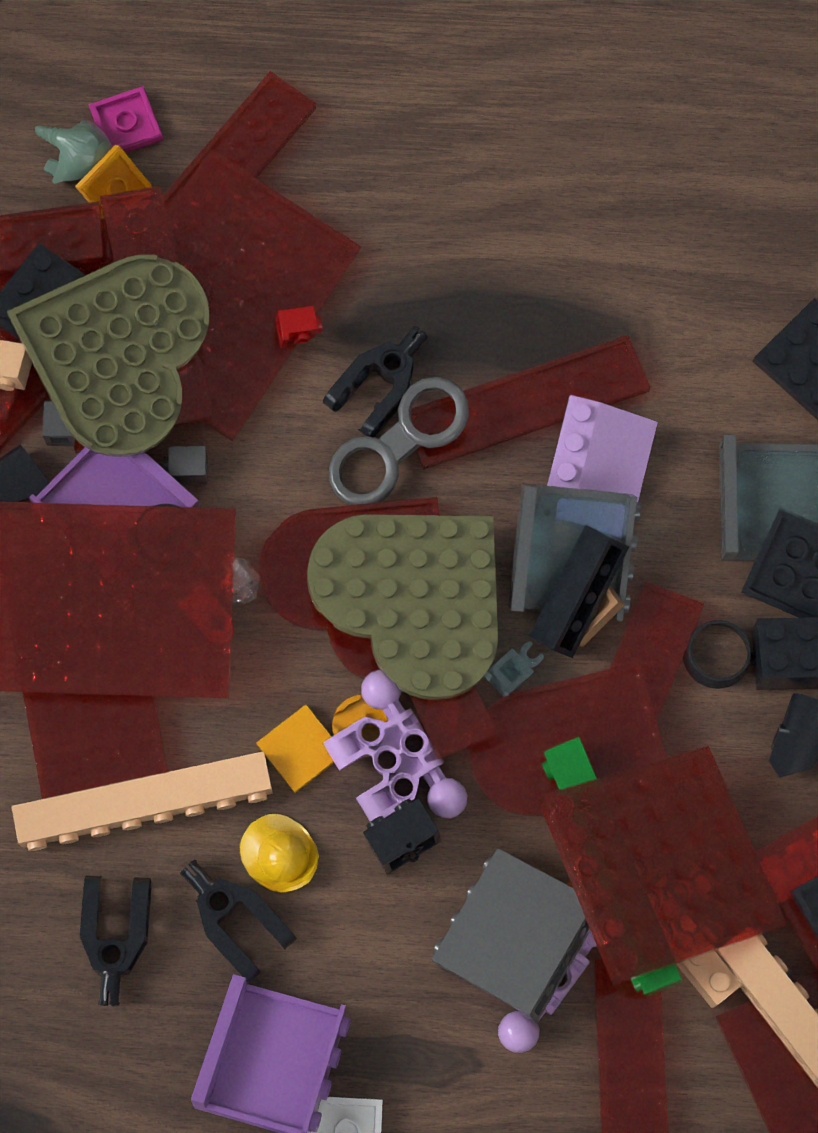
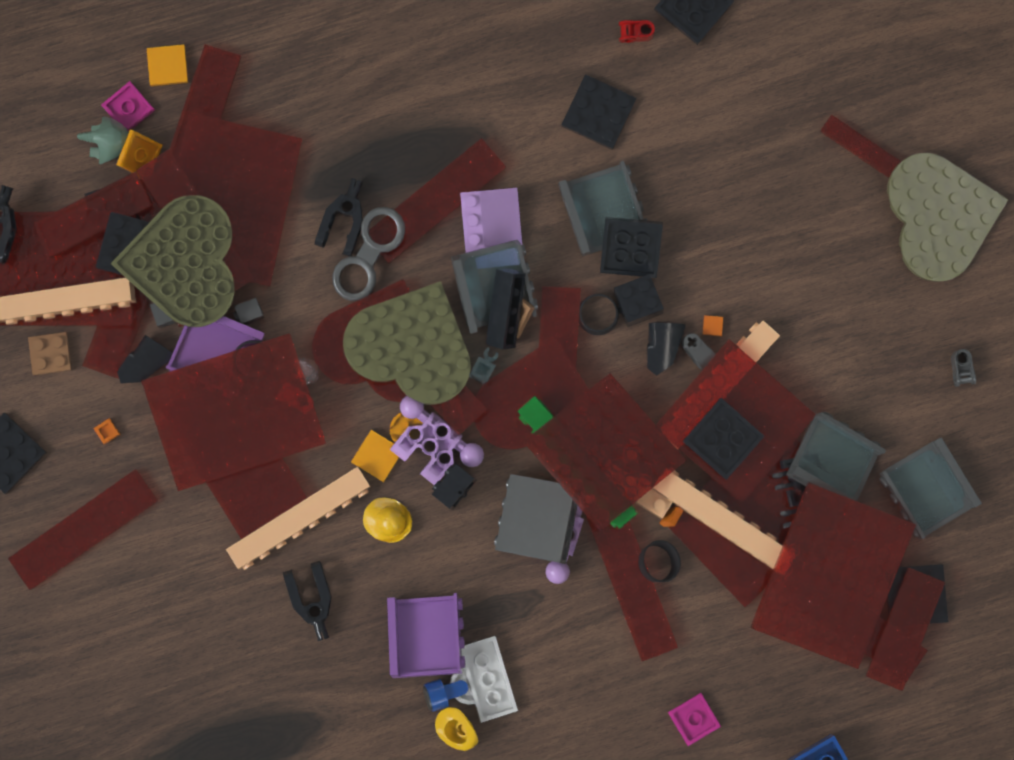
camera: 20 degrees left, 10 degrees up
black piece [180,860,297,983] -> none
red brick [275,306,323,348] -> none
none -> light orange tile [147,45,188,87]
none -> black tyre [638,540,681,582]
none -> orange tile [660,506,683,527]

